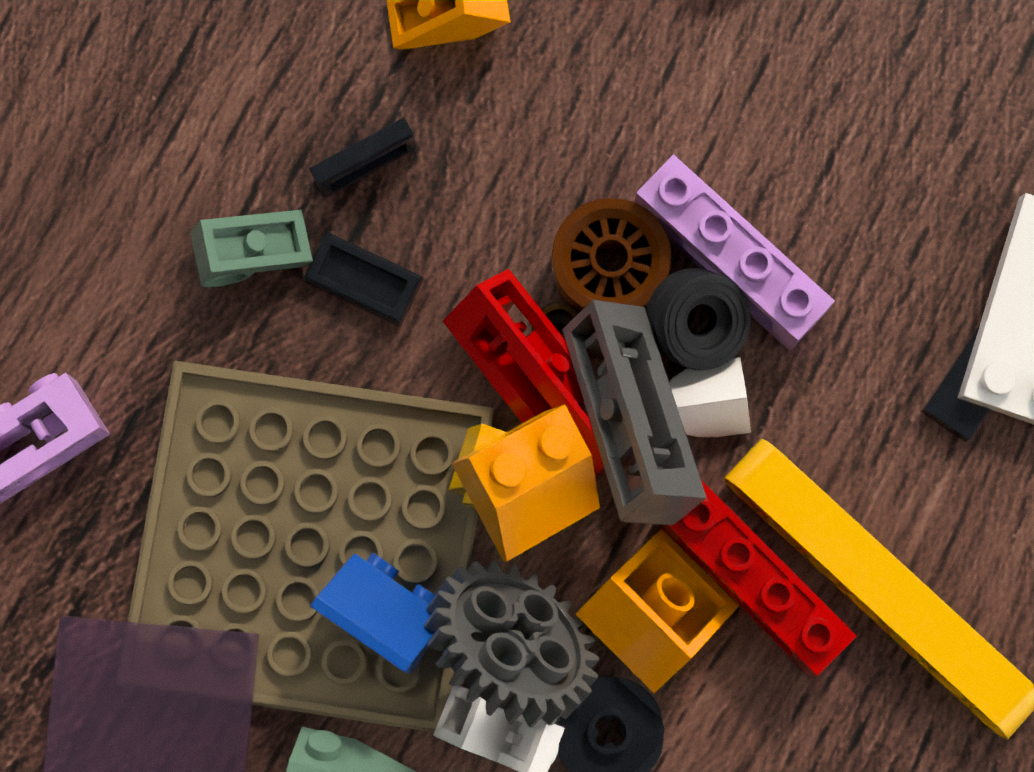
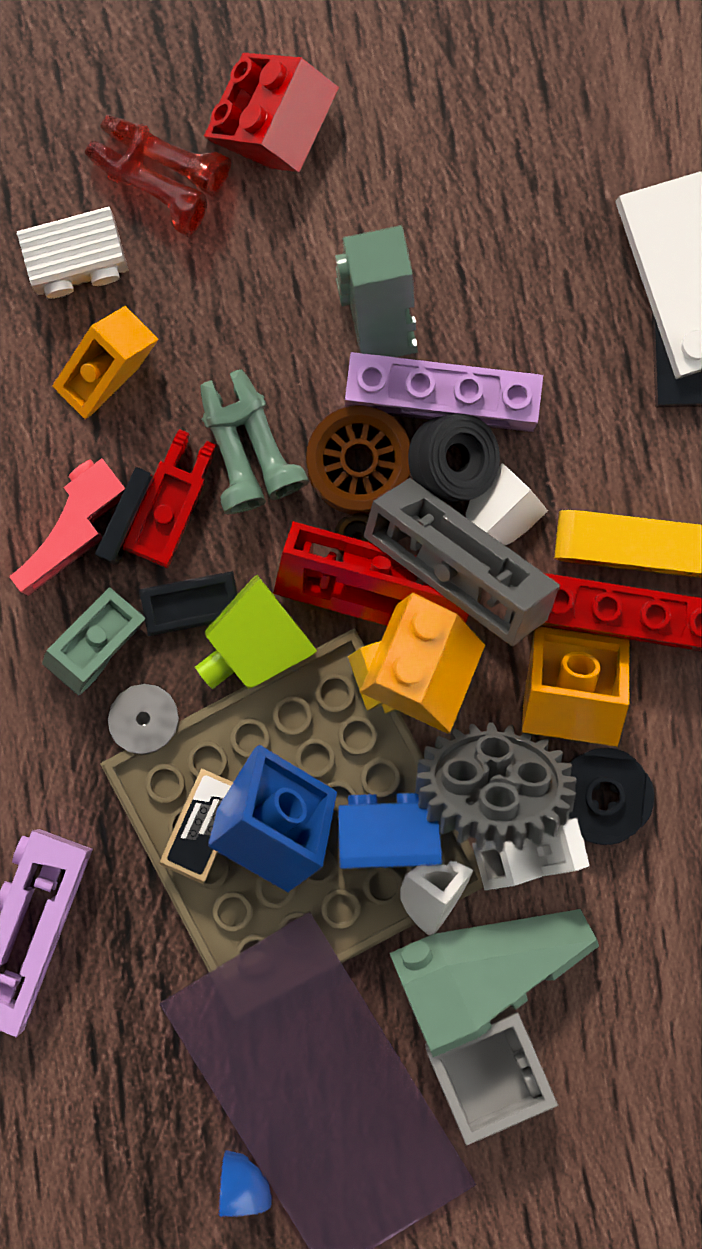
camera: 40 degrees left, 5 degrees up
none -> coral slope [9,458,125,596]
none -> flat silver piece [108,684,179,755]
none -> red hinge [122,429,217,569]
none -> slope [159,769,233,884]
none -> lime torso [195,574,317,690]
none -> sand green piece [200,369,309,515]
none -> blue slope [208,744,337,892]
none -> sand green wedge [335,225,418,357]
none -> white brick [400,861,473,936]

